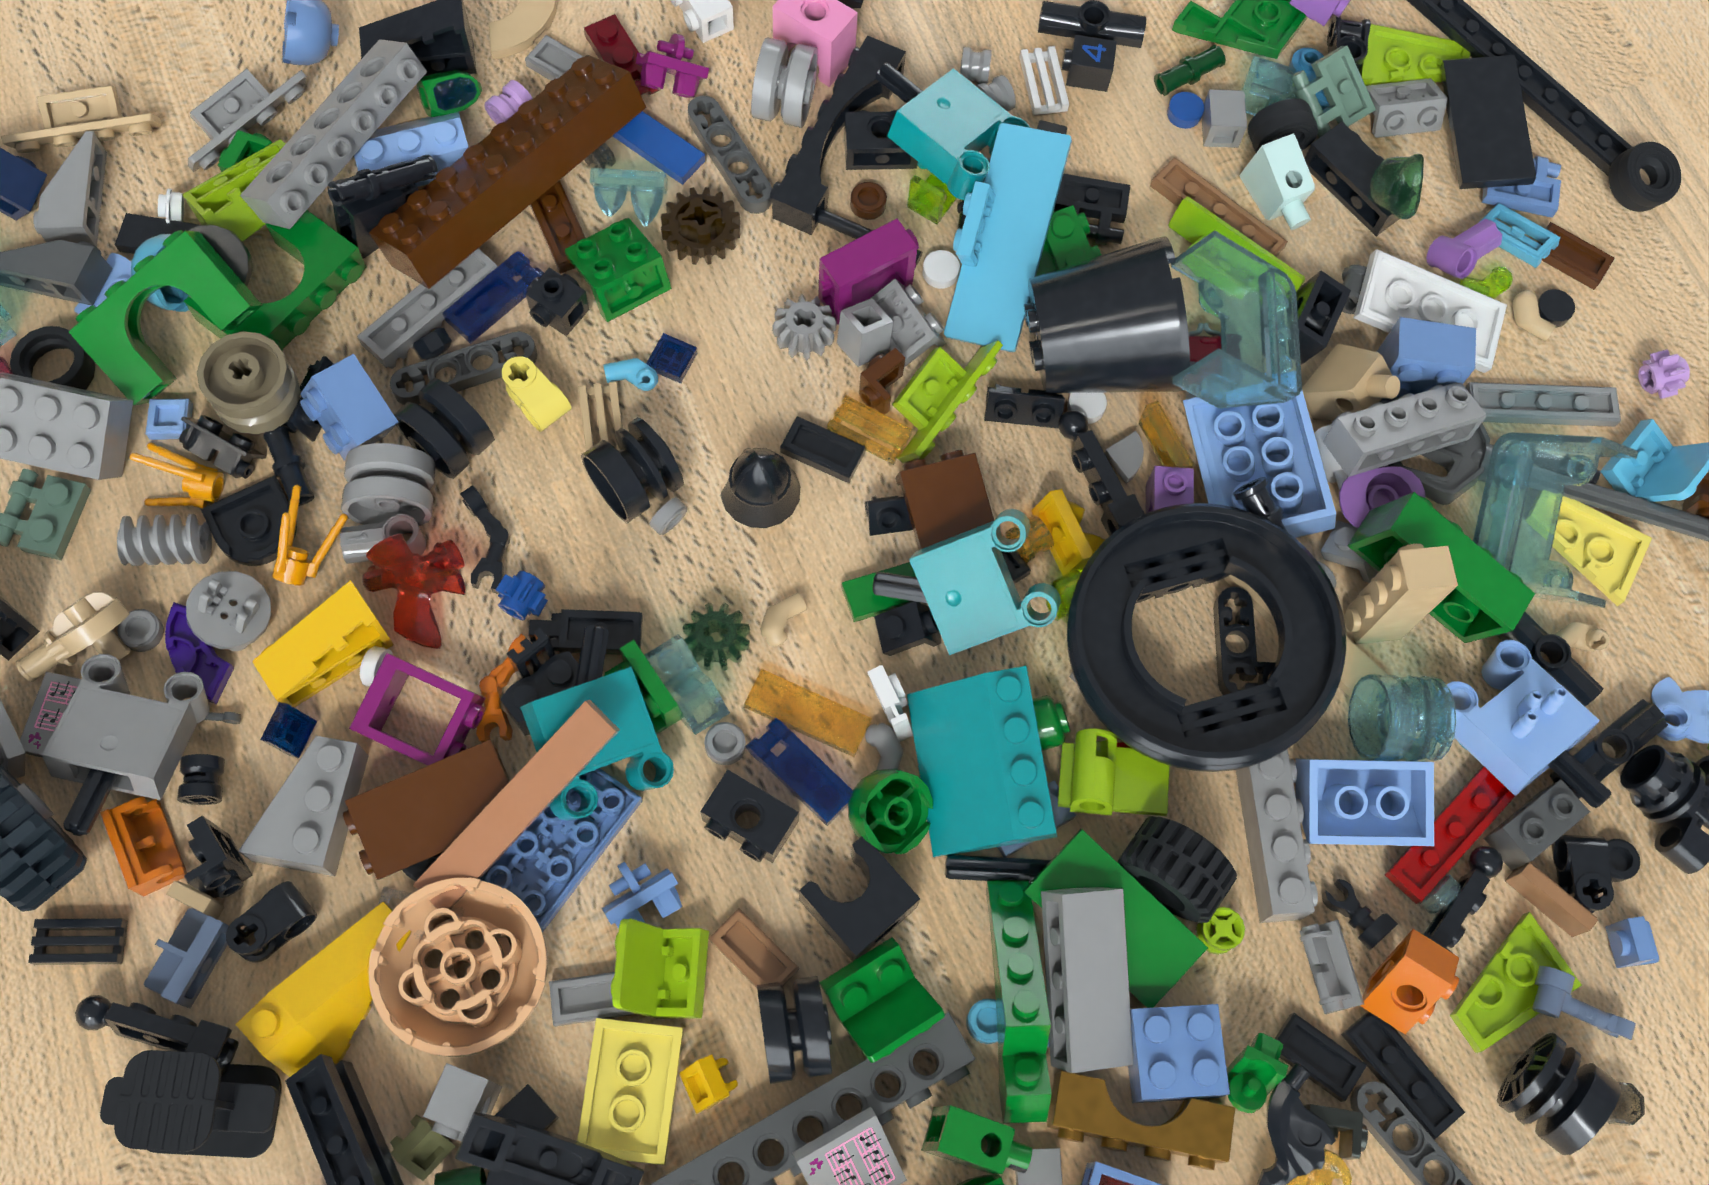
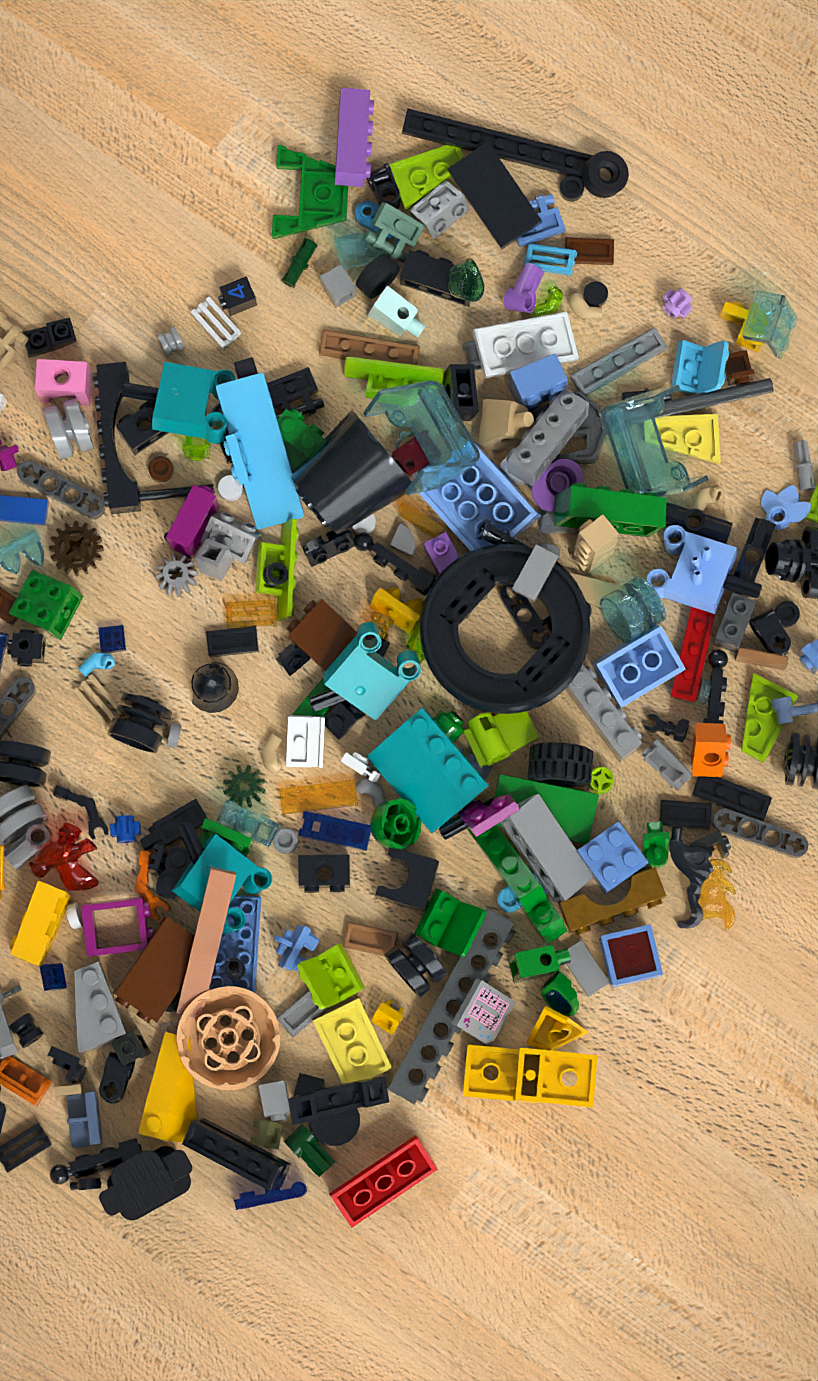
camera: 25 degrees left, 10 degrees up
light yellow piece [502,356,572,432] -> none
reddish brown bracket [859,348,905,416] -> none
light grey wheel [976,75,1016,111] -> none
black piece [1038,0,1147,48] -> none
blue tile [1167,92,1204,129] -> none
none -> black piece [70,1178,102,1191]
none -> pearl dark grey bracket [112,1031,151,1065]
none -> black axle [225,957,246,980]
none -> black bush [263,562,288,587]
none -> white plate [285,715,325,768]
none -> magenta plate [458,794,520,837]
none -> light grey tile [512,544,559,602]
none -> black tile [560,176,584,202]

